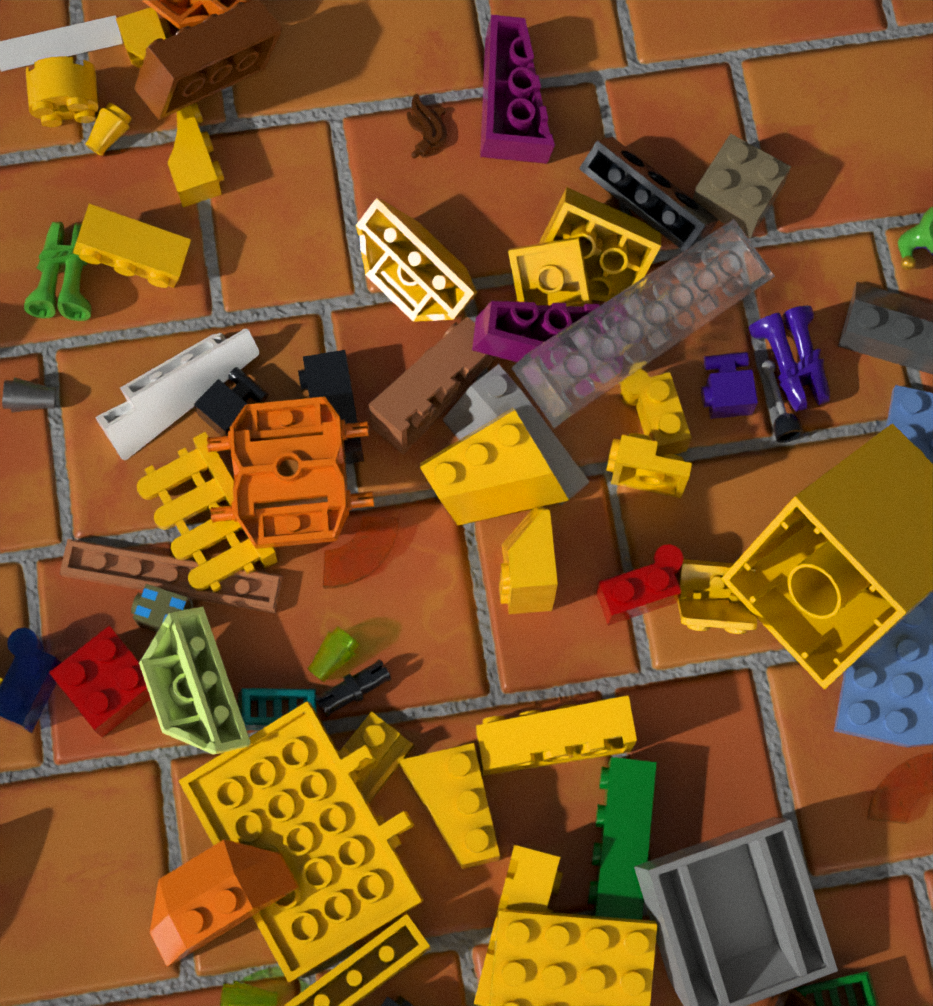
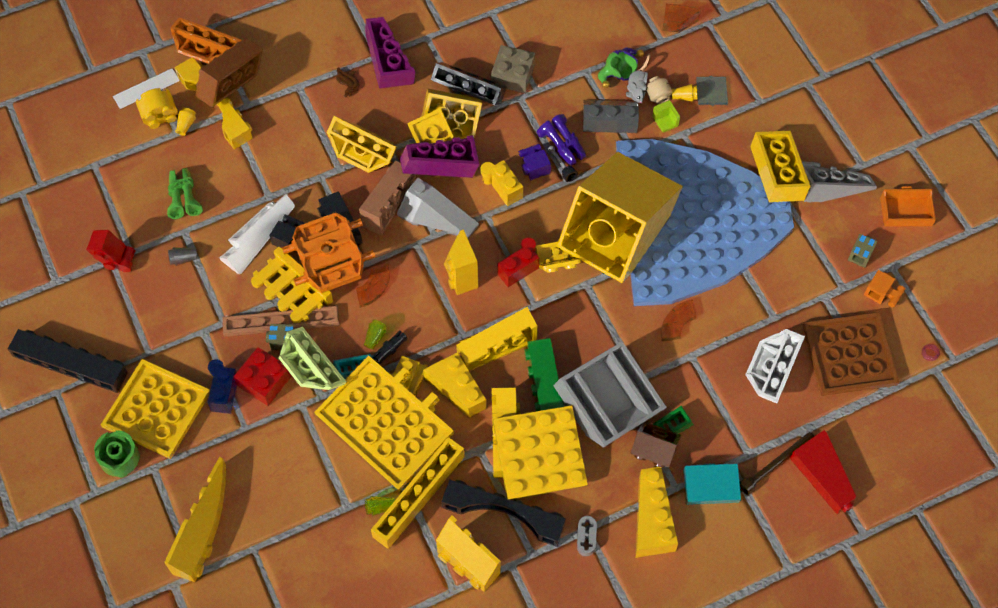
camera: 15 degrees left, 10 degrees down
yellow brick [73,204,191,288] -> none
orange wedge [150,839,299,967] -> none
yellow wedge [420,407,569,525] -> none
clear brick [512,219,775,428] -> none
yellow plate [606,433,692,498] -> none

